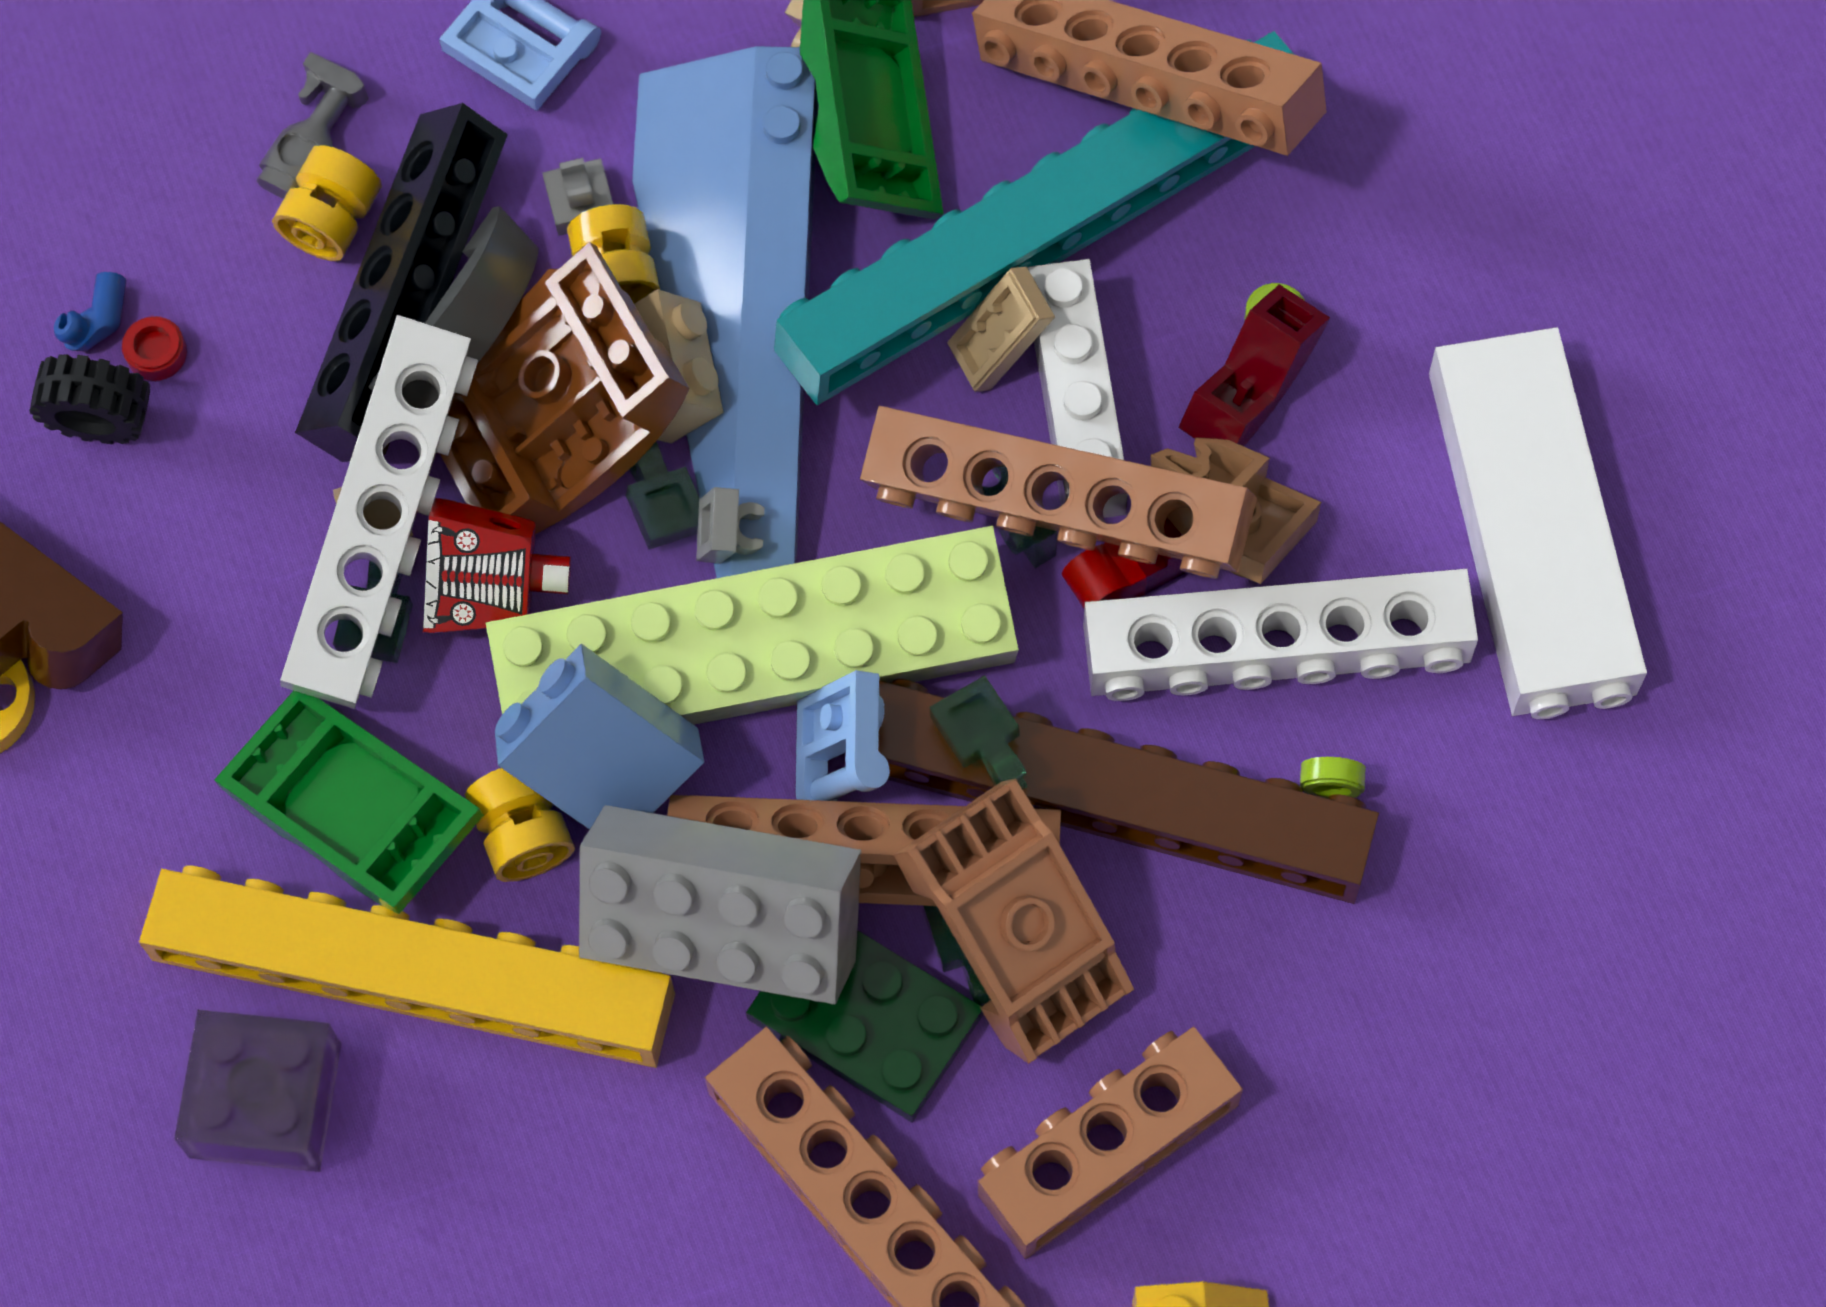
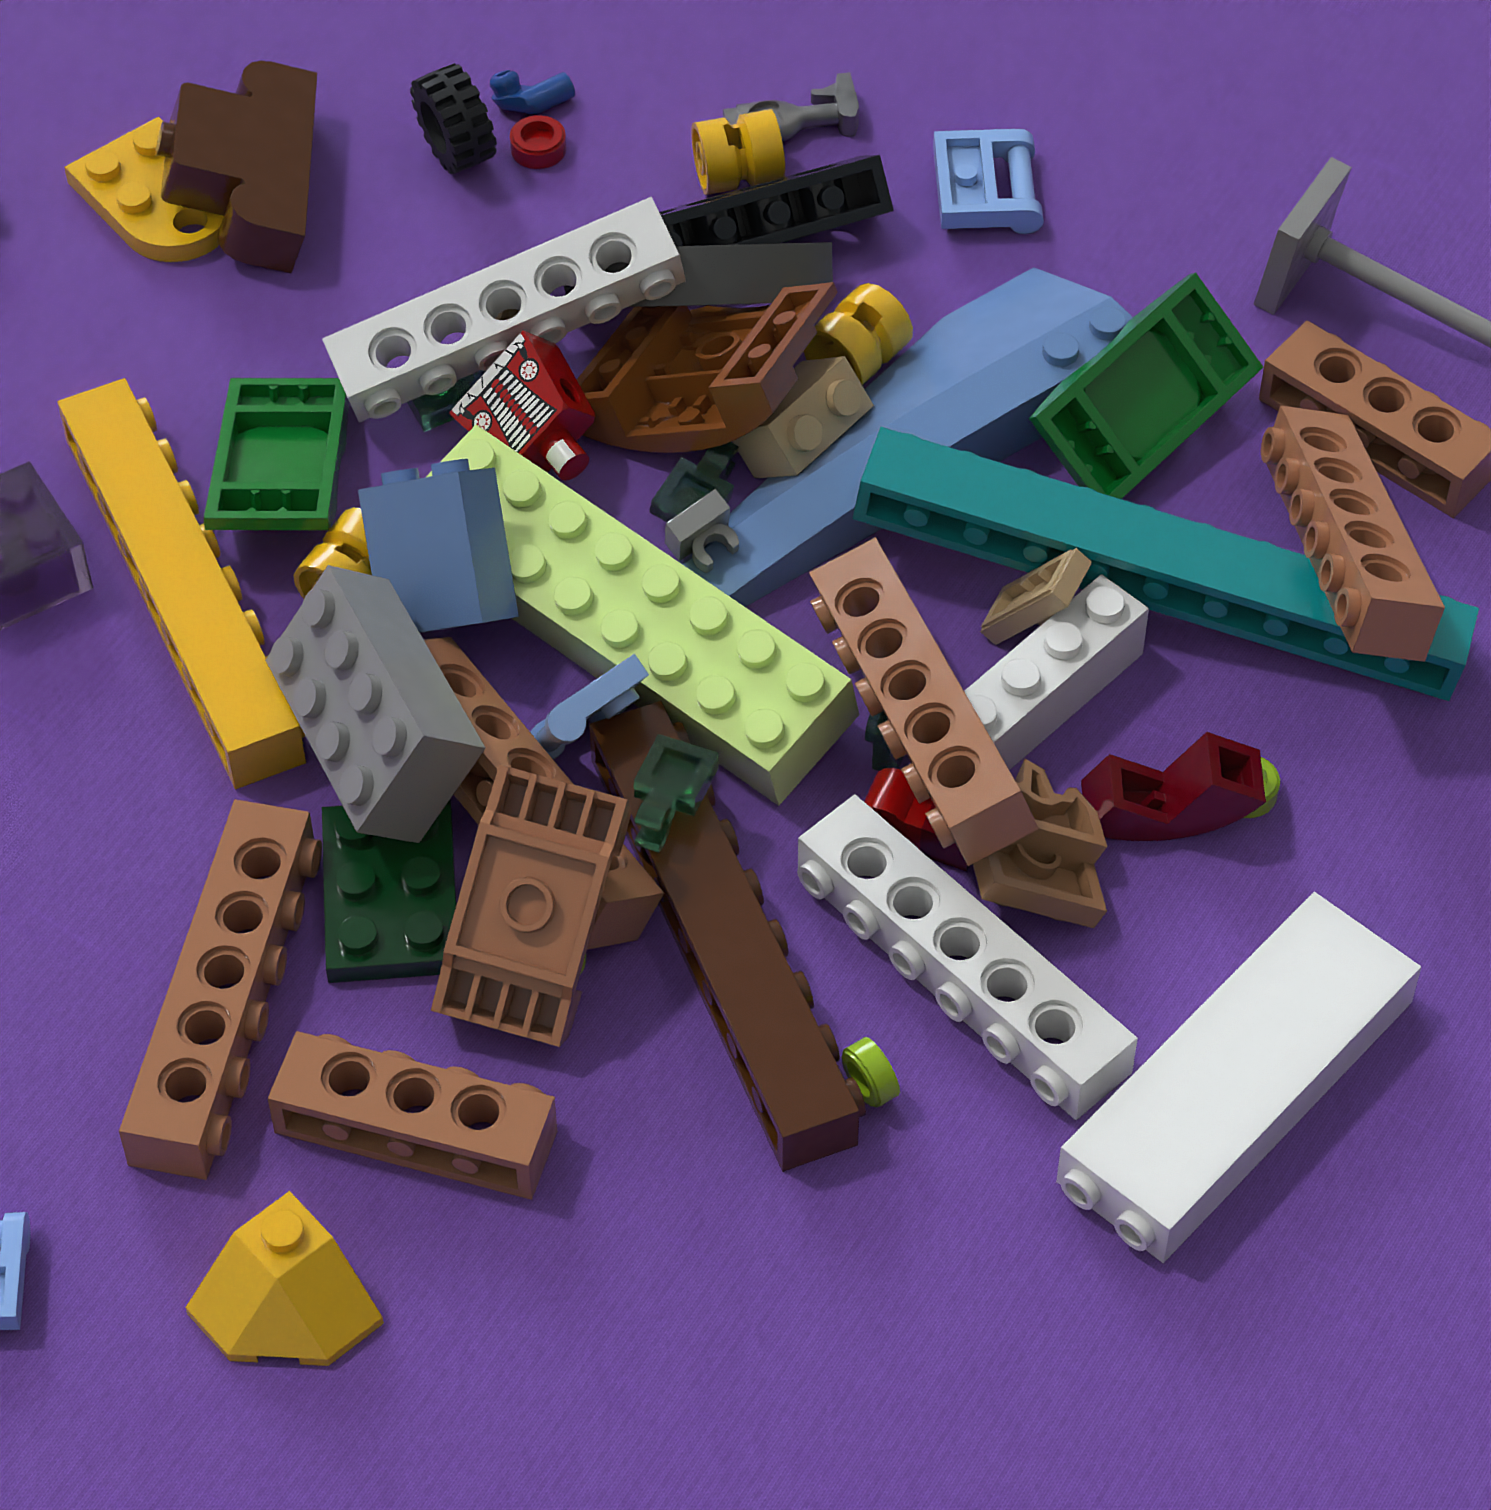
camera: 50 degrees right, 15 degrees down
light grey tile [542,158,613,236] -> none

